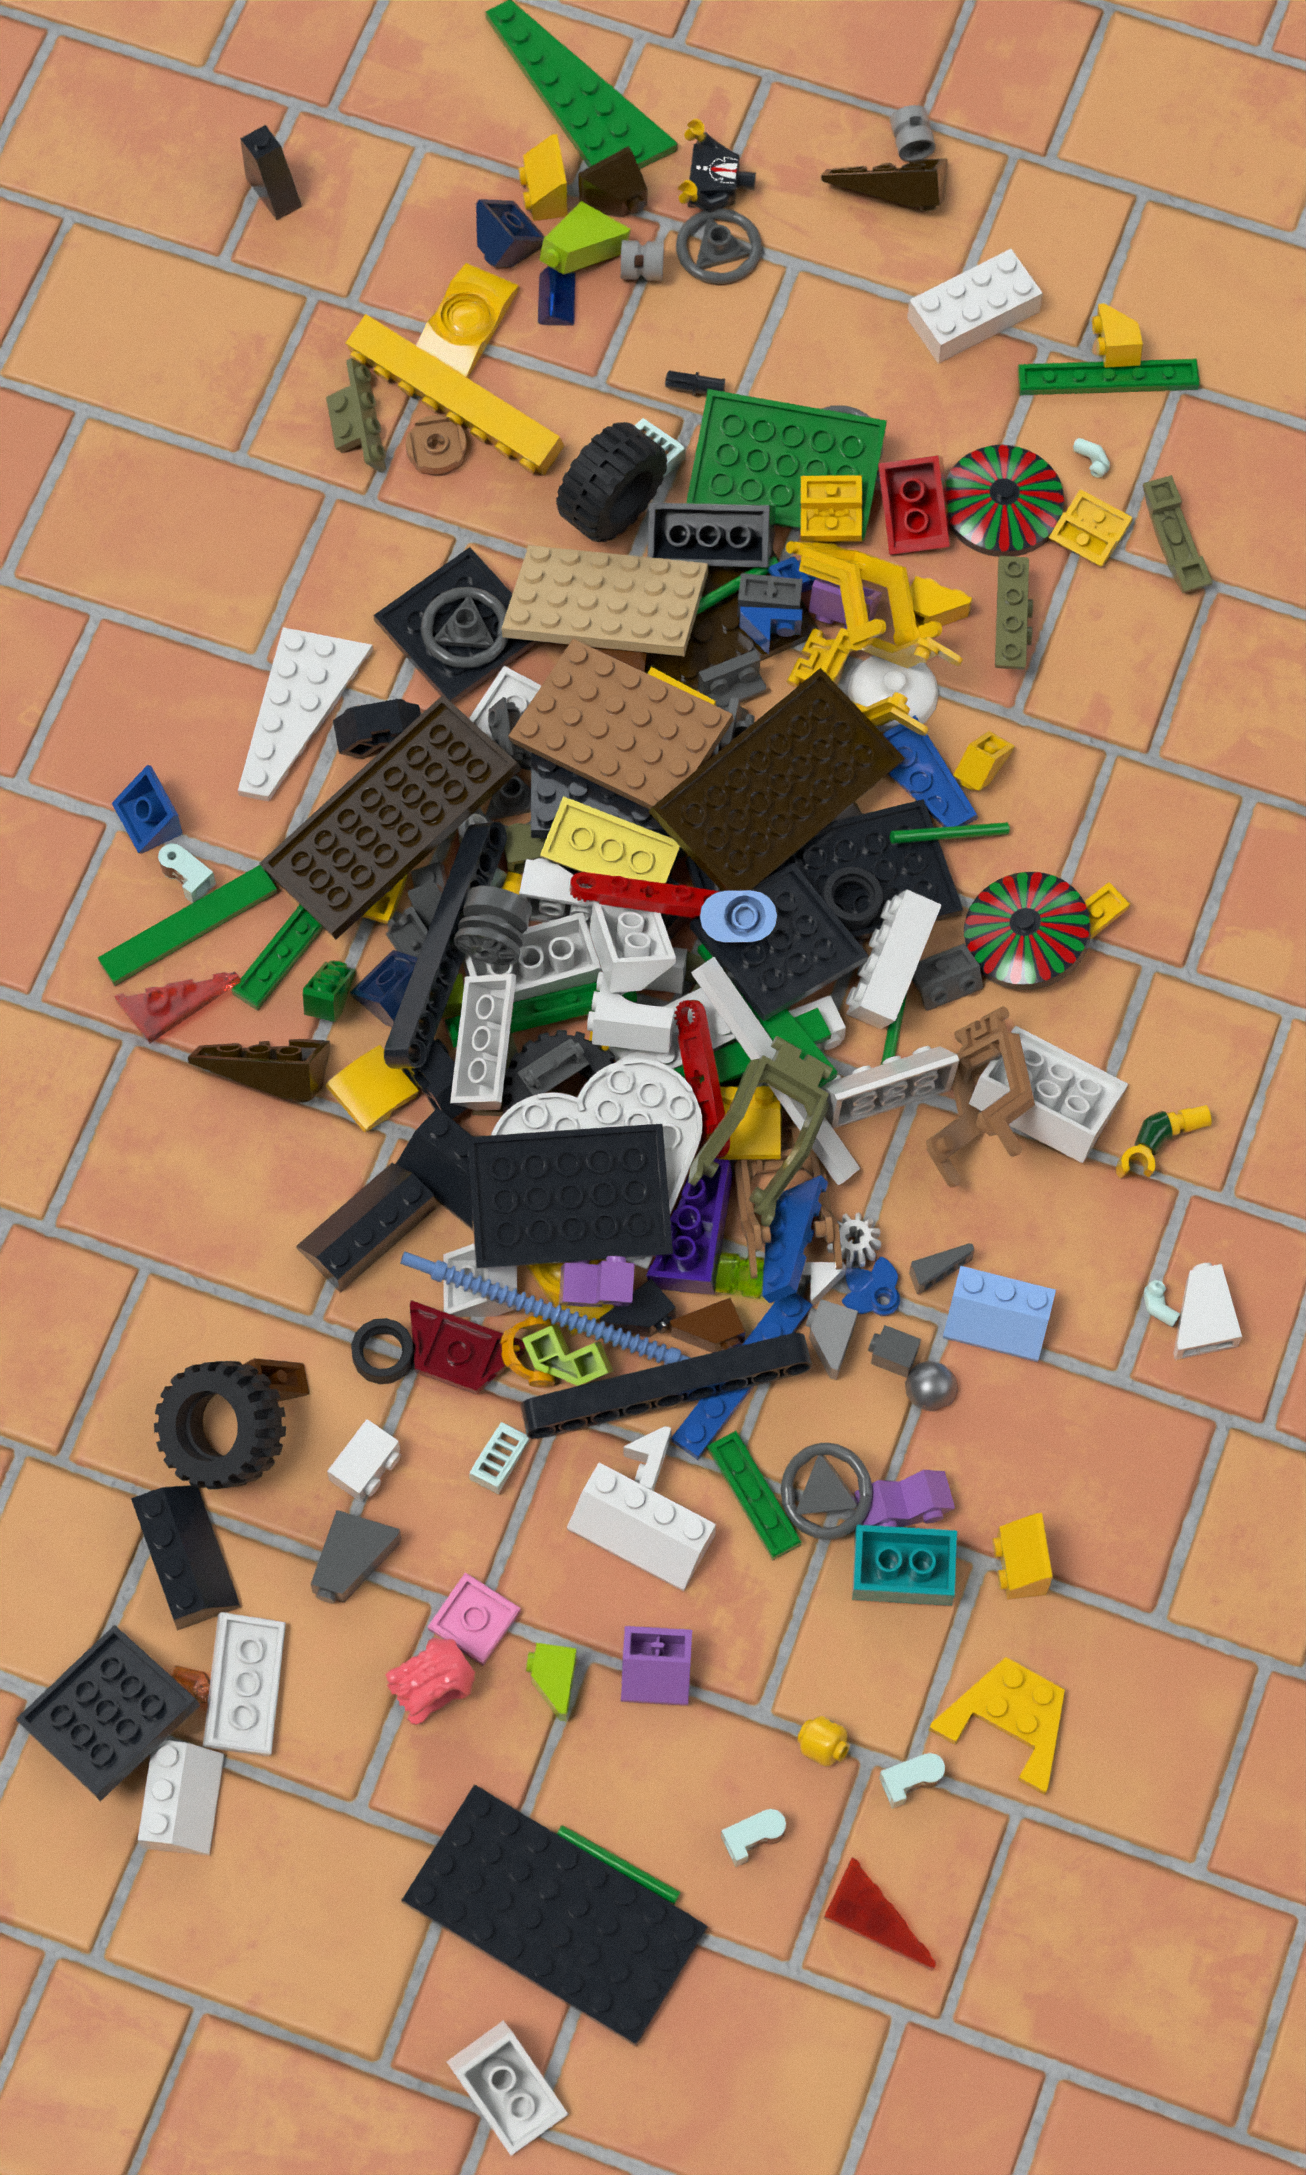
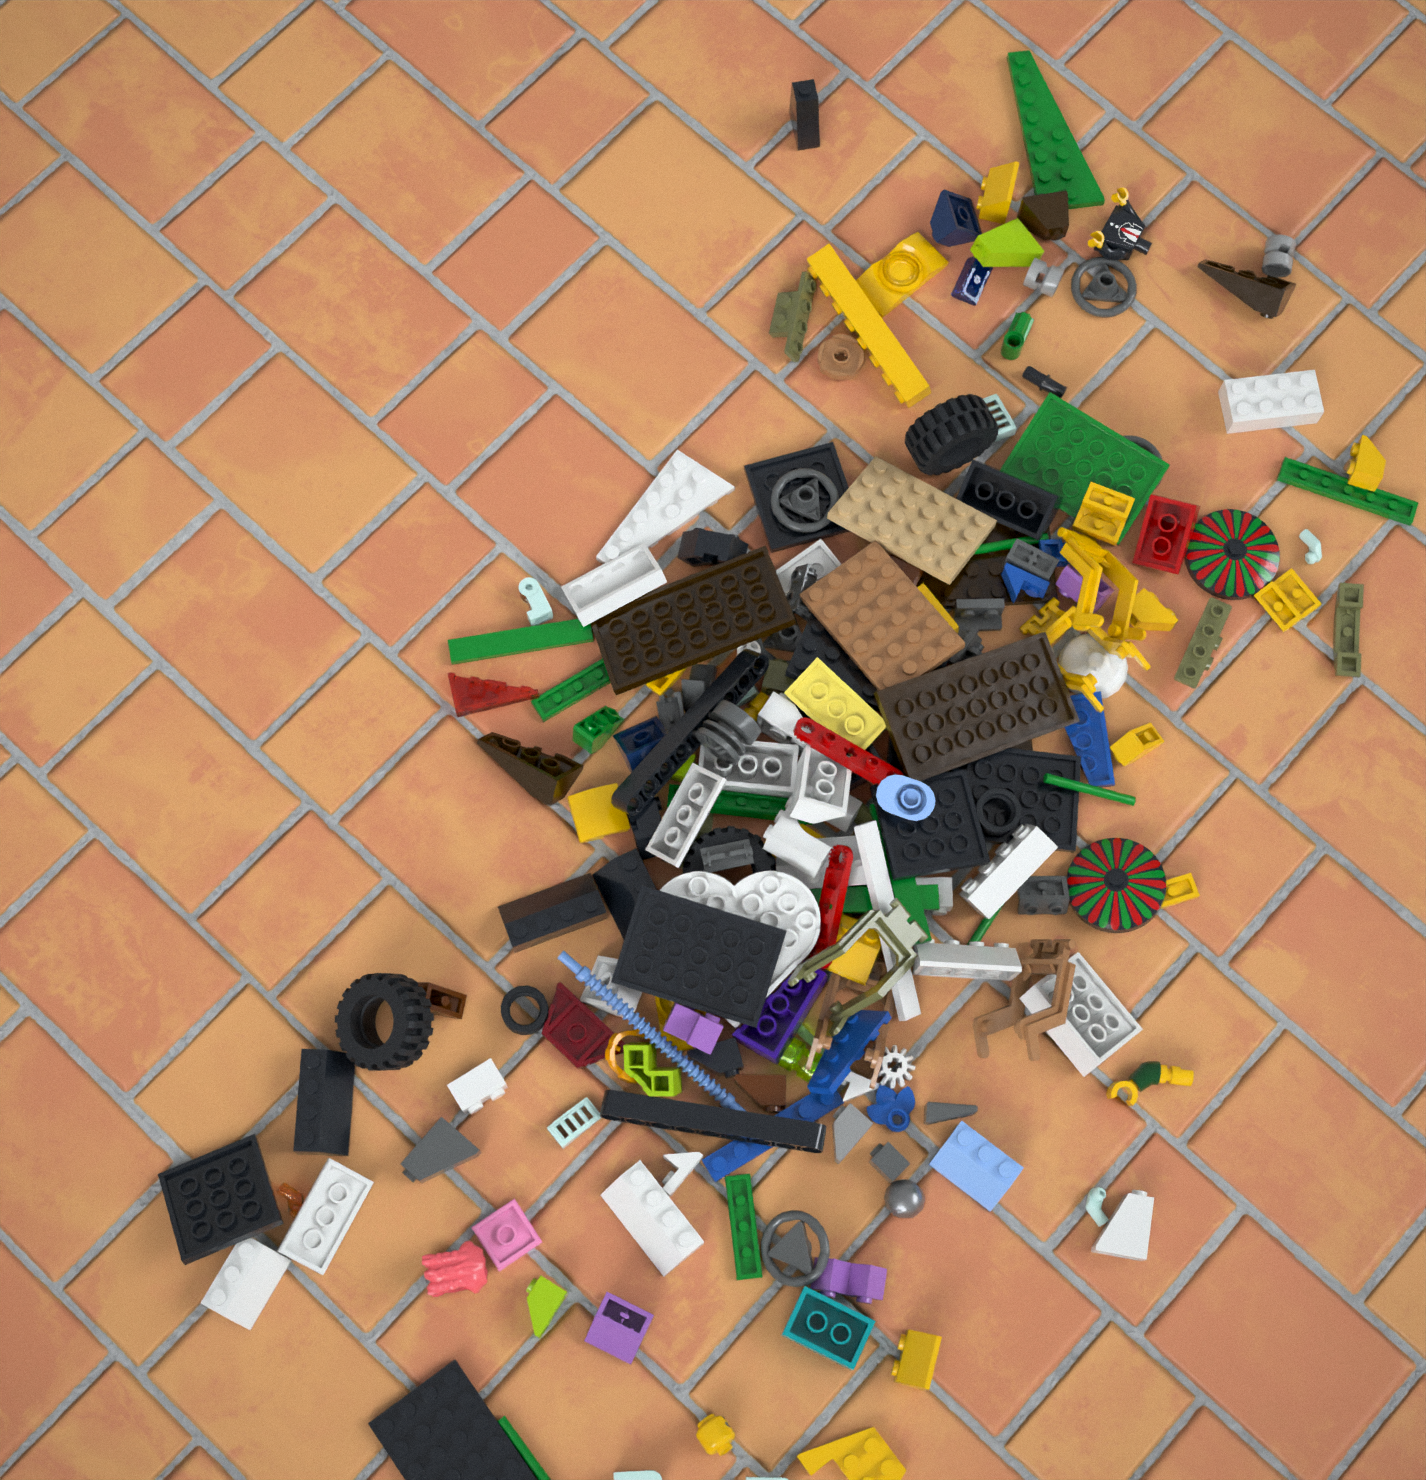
camera: 20 degrees right, 5 degrees up
blue slope [112,765,182,853] -> none
none -> white slope [561,542,667,627]
none -> green piece [1001,312,1034,360]

